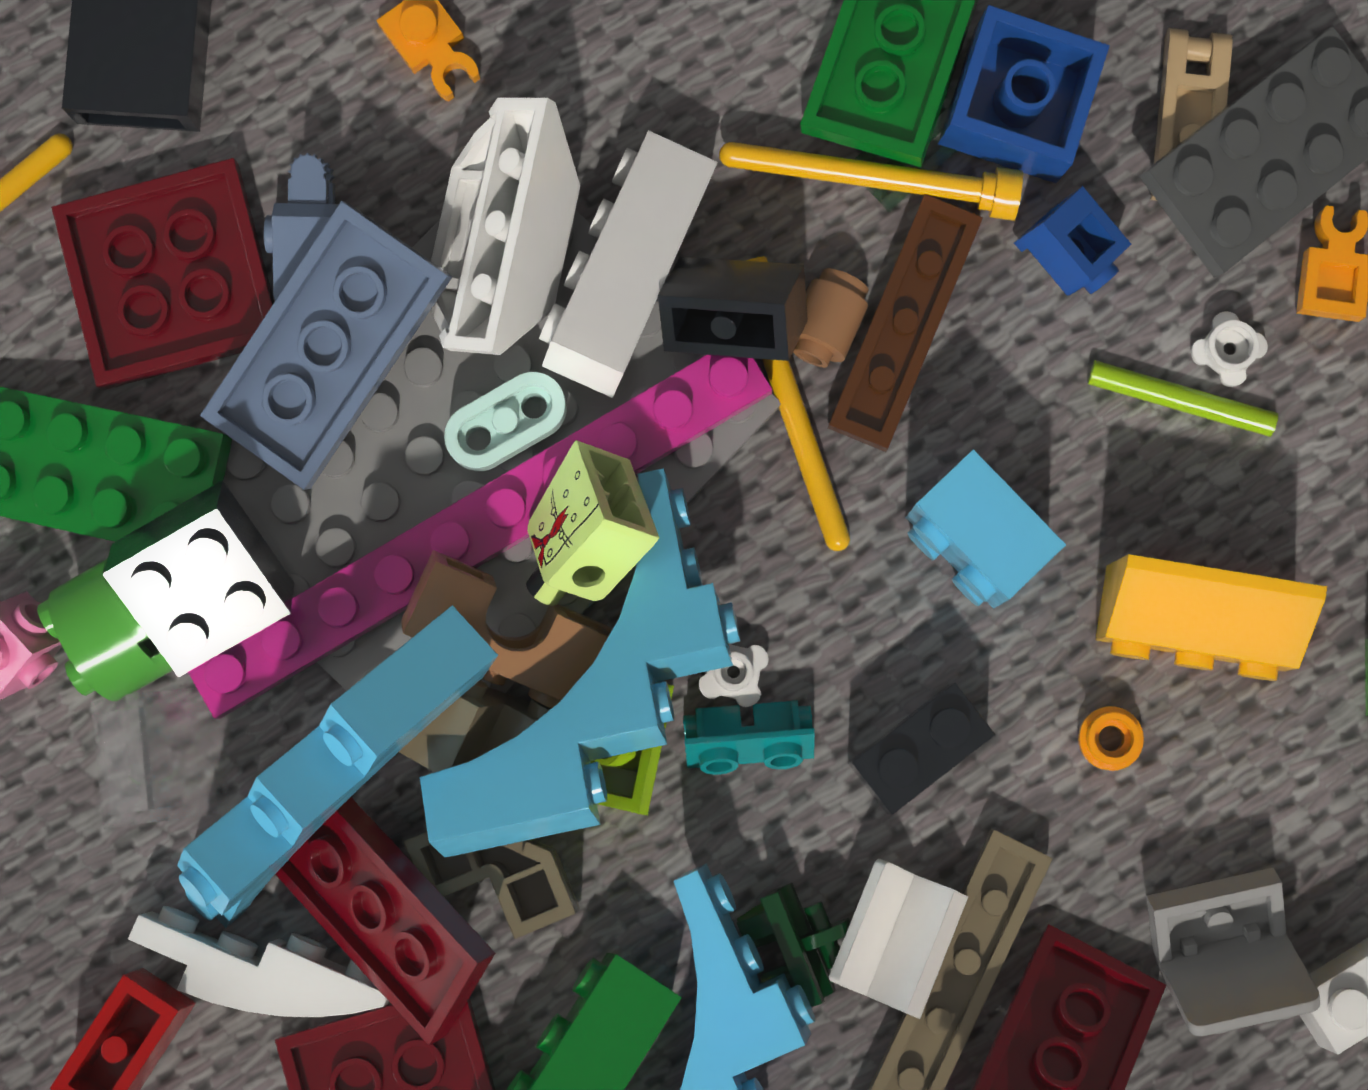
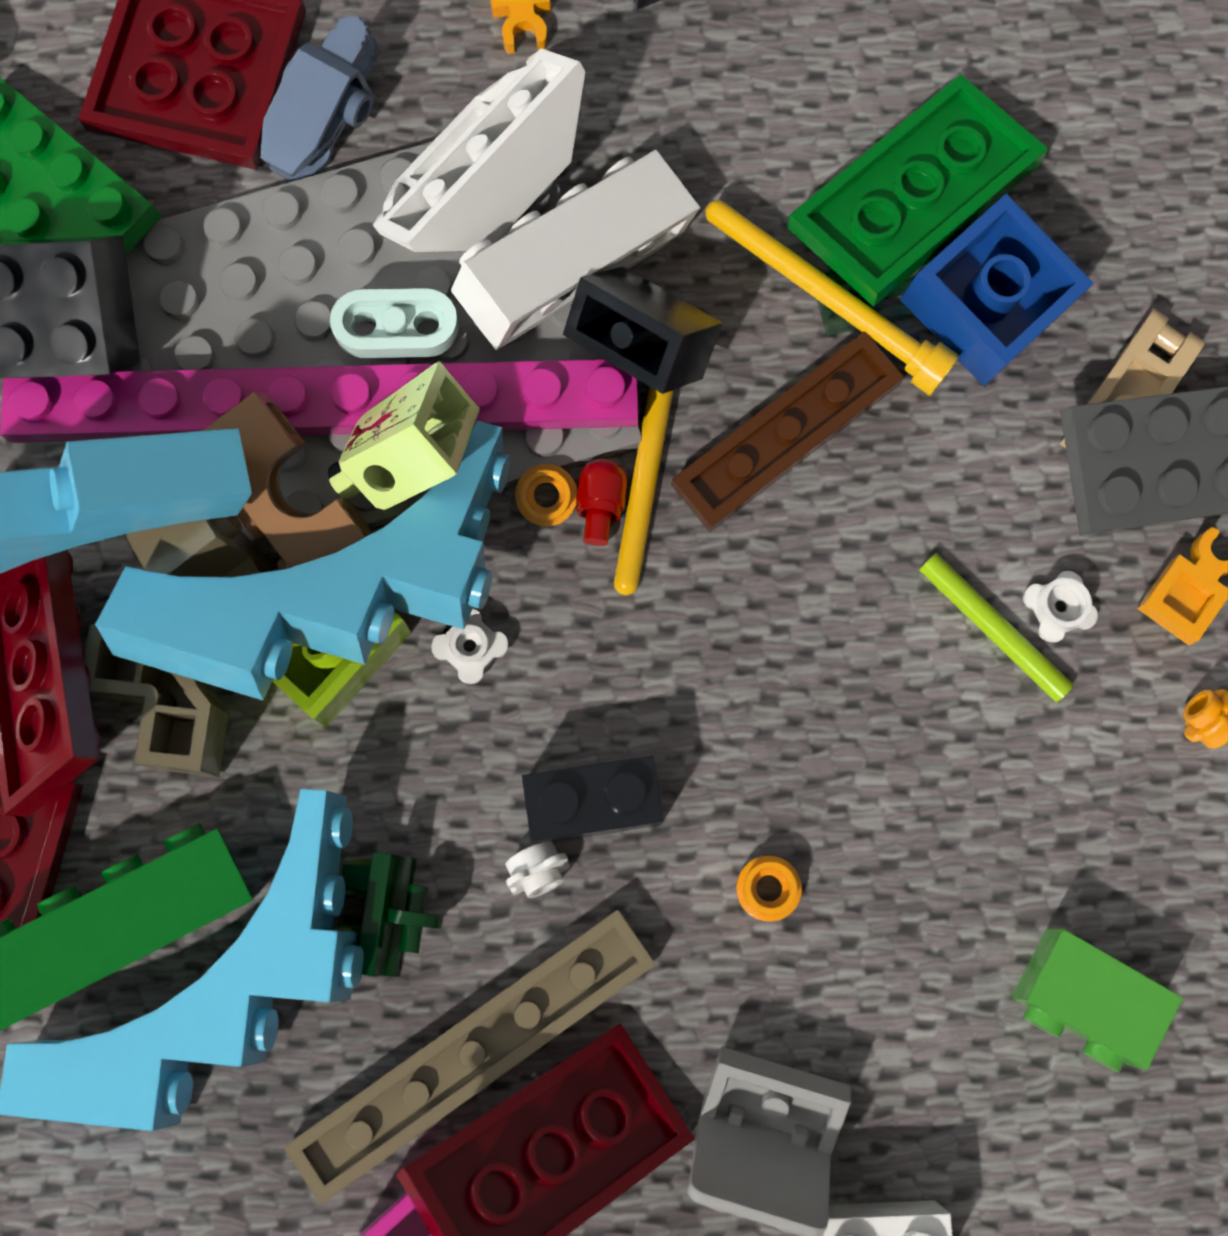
camera: 20 degrees right, 5 degrees down
sand blue plate [200,201,453,490] -> none
teal hinge [683,700,815,775] -> none
medium nougat brick [793,268,869,368] -> none
white panel [829,859,968,1019] -> none
medium azure brick [905,449,1066,609] -> none
blue brick [1014,186,1131,296] -> none
yellow slope [1095,554,1327,681] -> none
none -> white plate [505,841,571,898]
none -> light orange plate [515,464,577,526]
none -> red cylinder [575,458,628,546]

